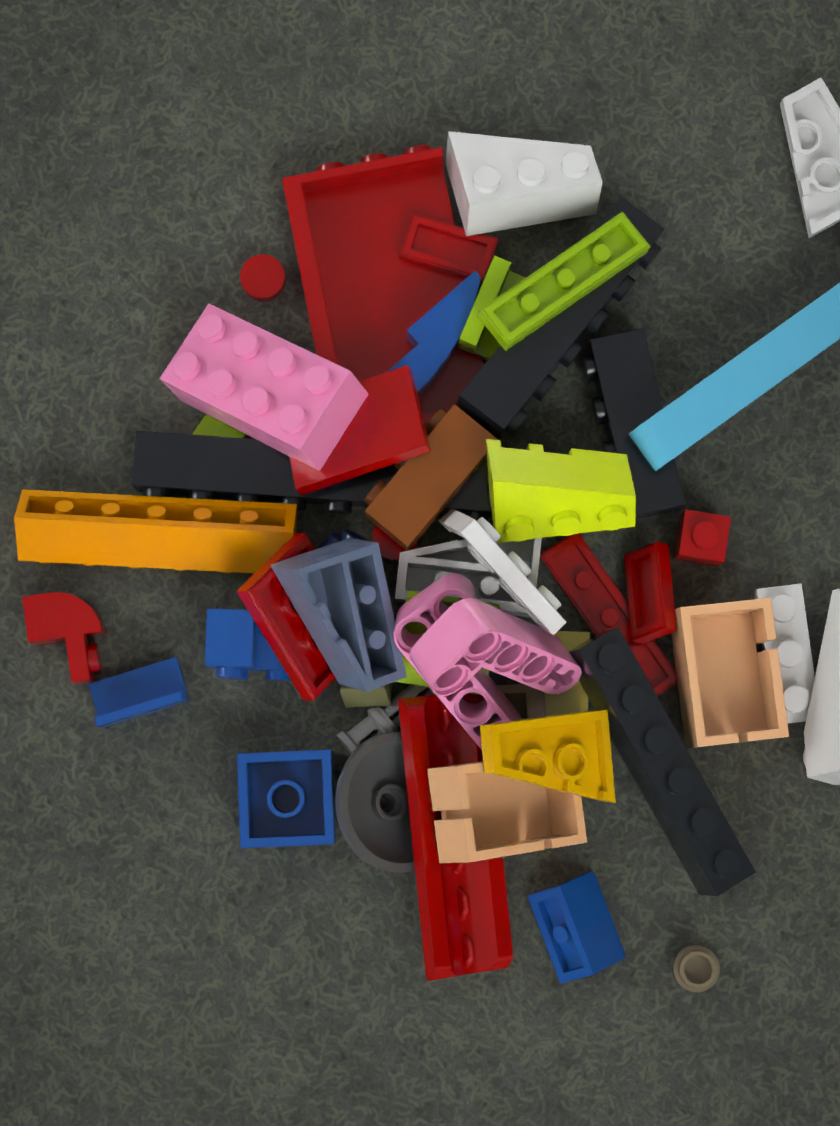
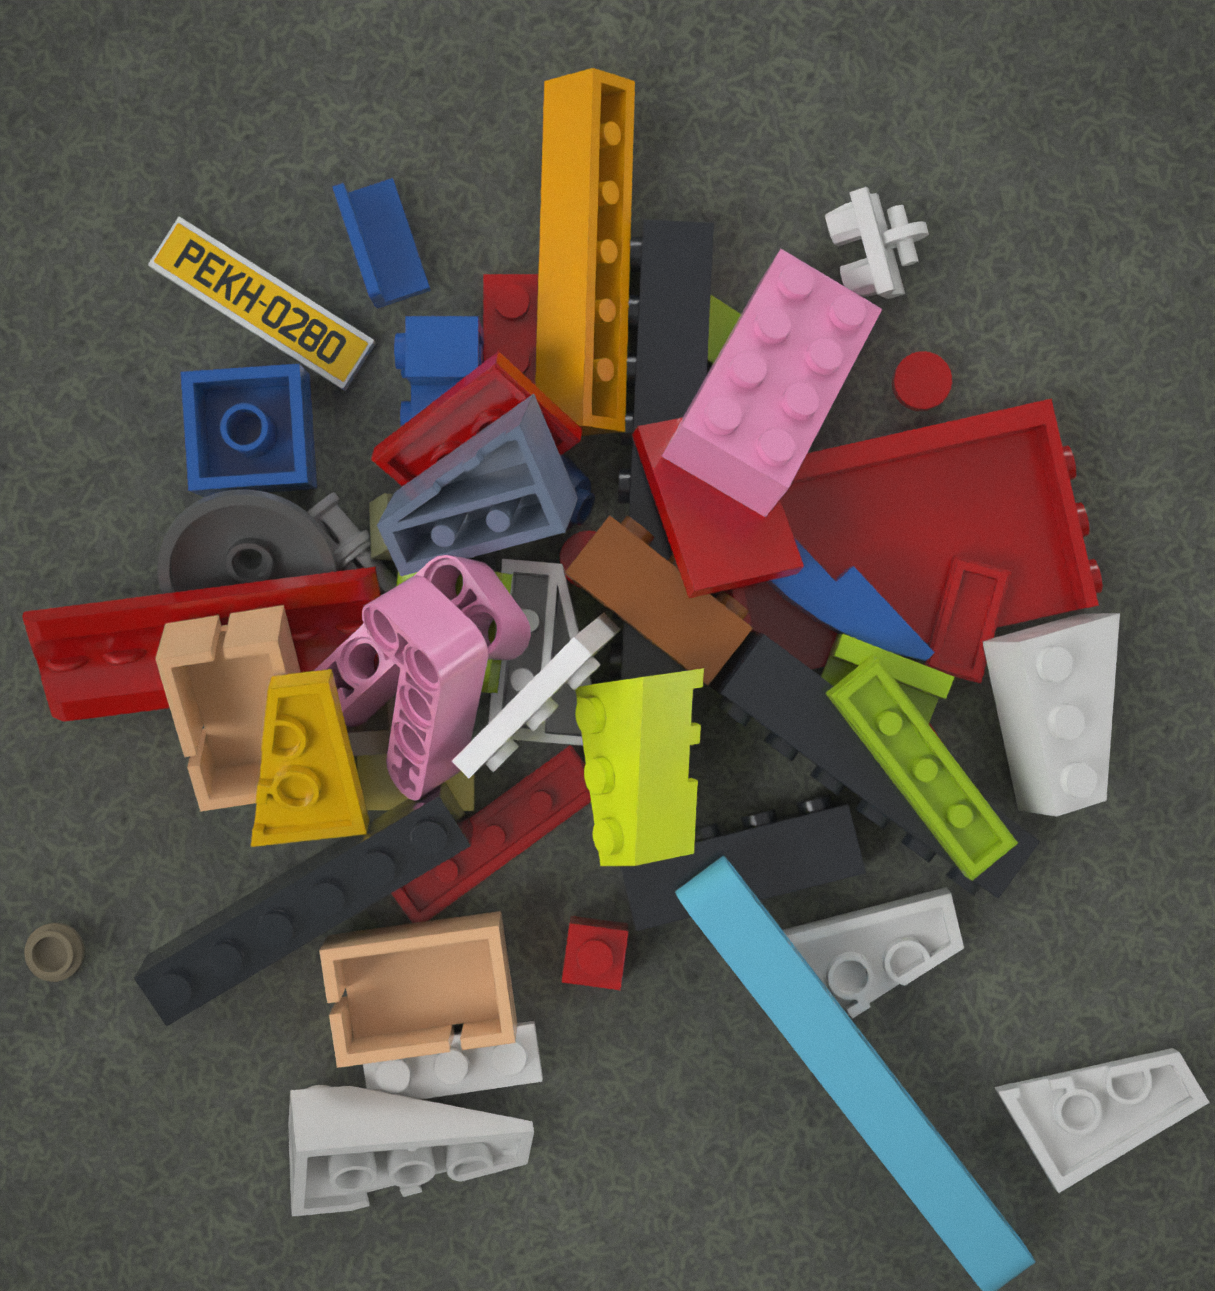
camera: 90 degrees right, 5 degrees up
red brick [22,592,107,685] -> none
blue panel [527,871,625,983] -> none
red tile [624,541,677,644] -> none
none -> tile [148,217,376,391]
none -> red plate [483,274,539,384]
none -> white wing [783,887,964,1019]
none -> white hips [825,187,929,299]

